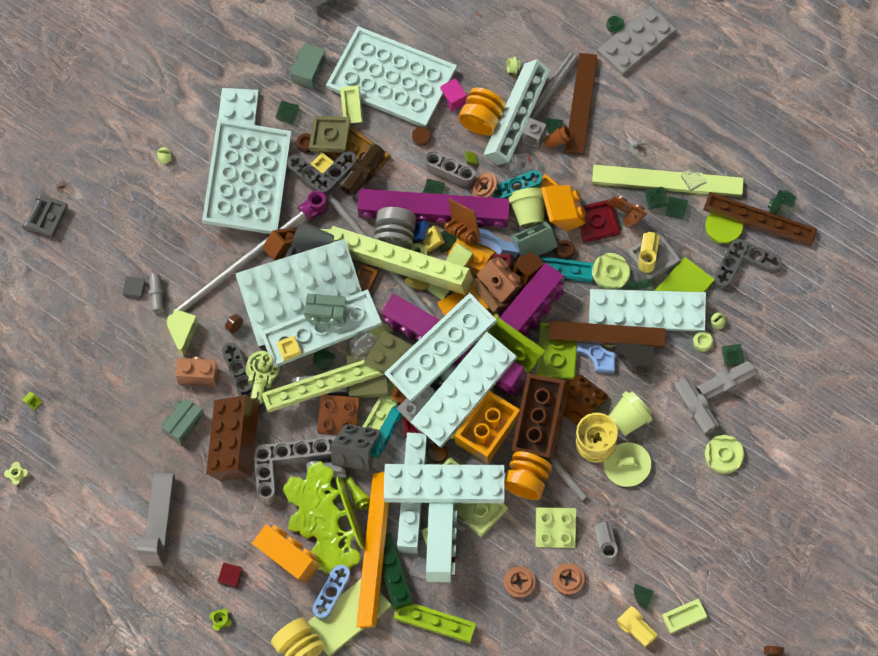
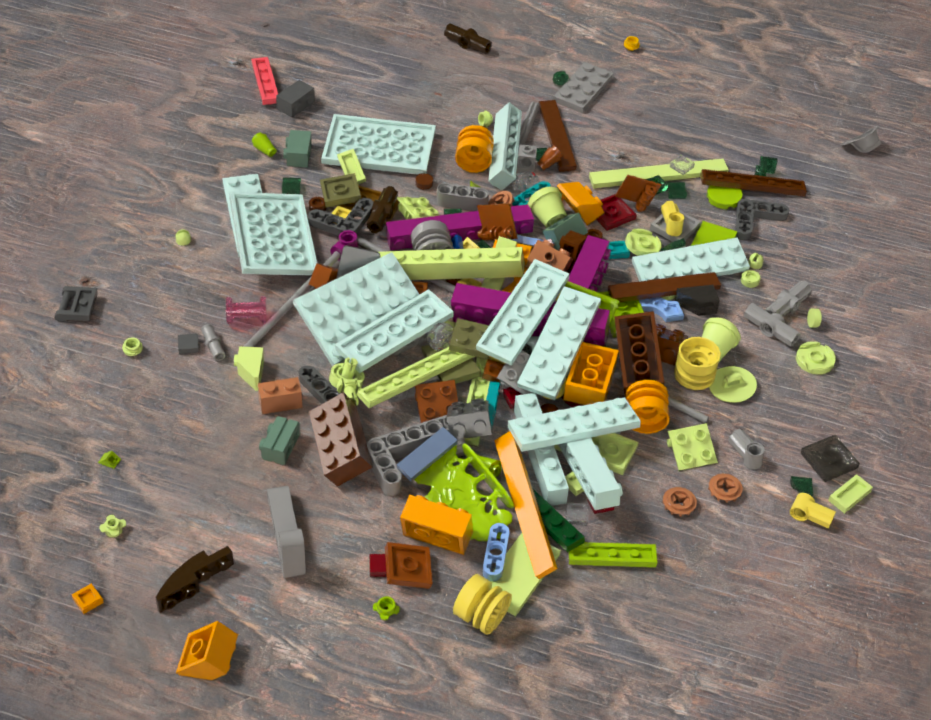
camera: 25 degrees left, 20 degrees down
reddish brown tile [225,314,243,334] -> none
light yellow tile [276,335,302,361] -> none
sand green brick [304,294,347,326] -> none
clear green tile [313,349,336,370] -> none
dark pink panel [440,78,467,112] -> none
clear green plate [721,344,744,367] -> none
none -> yellowish green plate [122,337,143,356]
none -> dark brown slope [155,546,234,613]
none -> light orange slope [176,621,238,680]
none -> clear pink piece [226,296,267,324]
none -> lime cone [252,132,277,157]
none -> dark orange plate [385,542,432,589]
none -> yellowish green hinge [397,196,440,219]
none -> sand blue tile [397,427,458,482]
none -> clear smoke plate [801,434,860,482]
none -> yellowish green tile [807,308,822,328]

